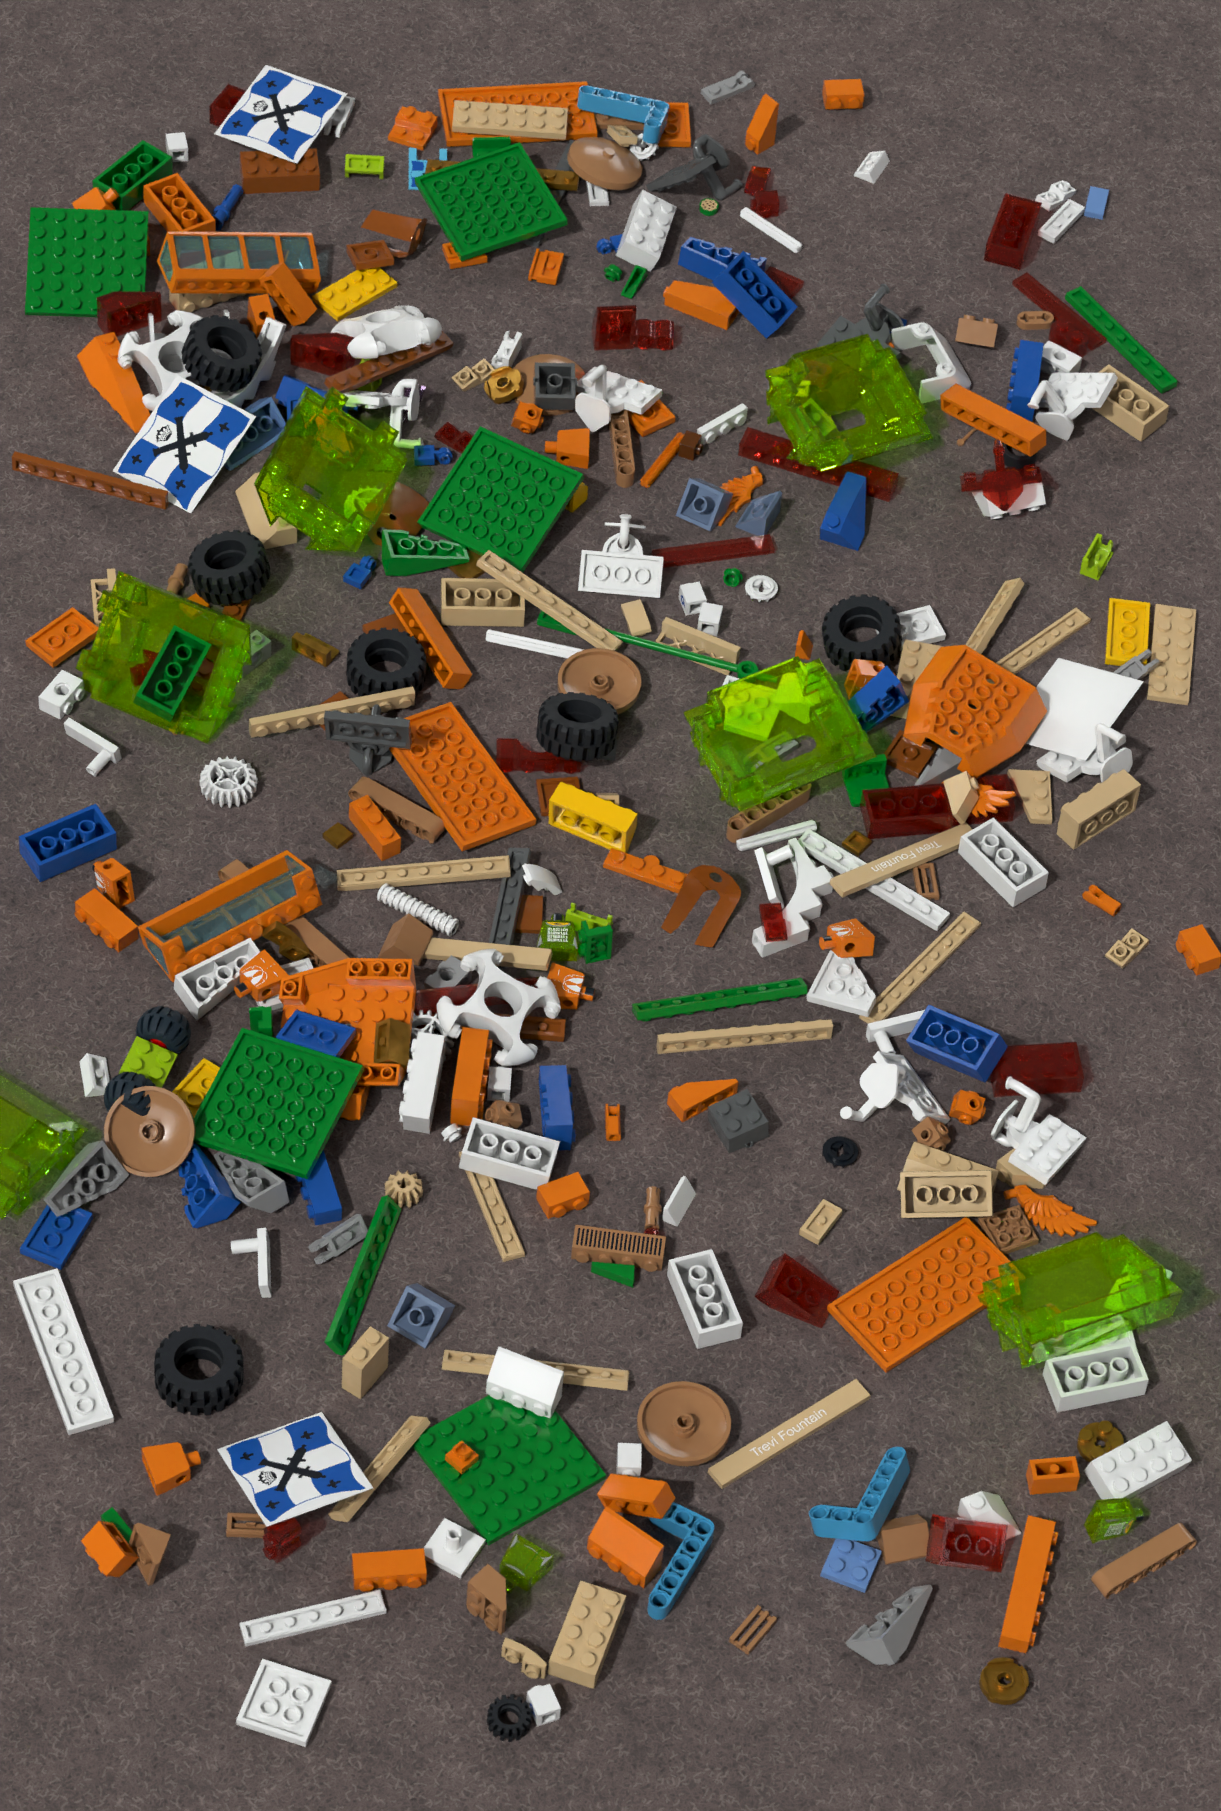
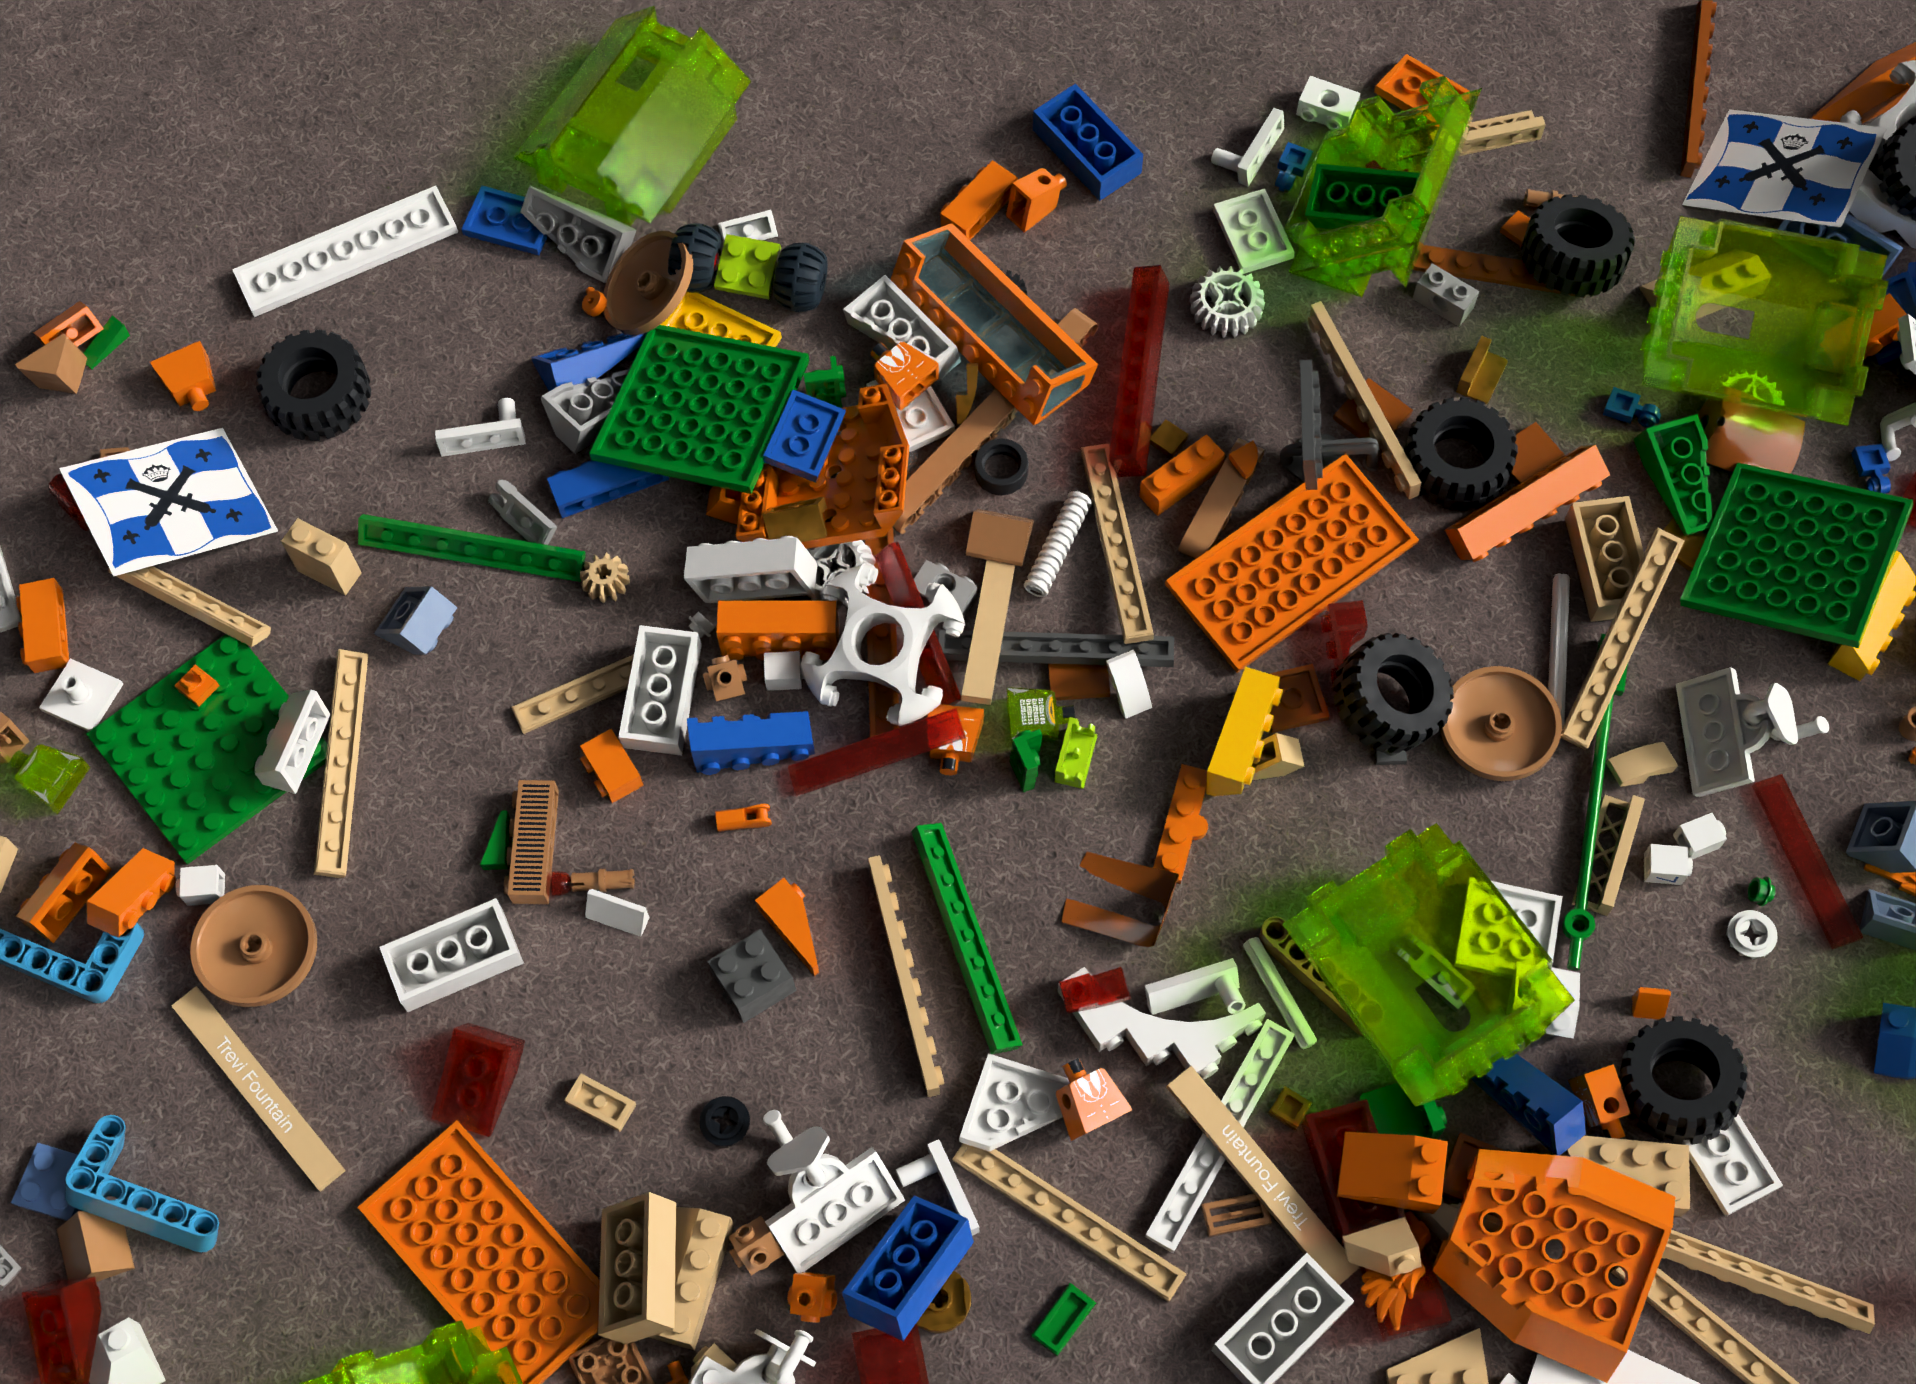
camera: 90 degrees right, 15 degrees up
none -> orange piece [582,287,607,317]
none -> clear red tile [788,708,966,796]
none -> black tyre [974,438,1029,496]
none -> green tile [1031,1283,1096,1356]
none -> clear red brick [1109,265,1170,477]
none -> plate [1213,188,1295,274]
none -> orange tile [1228,440,1258,480]
none -> plate [1275,142,1313,192]
none -> orange slope [1337,1132,1448,1214]

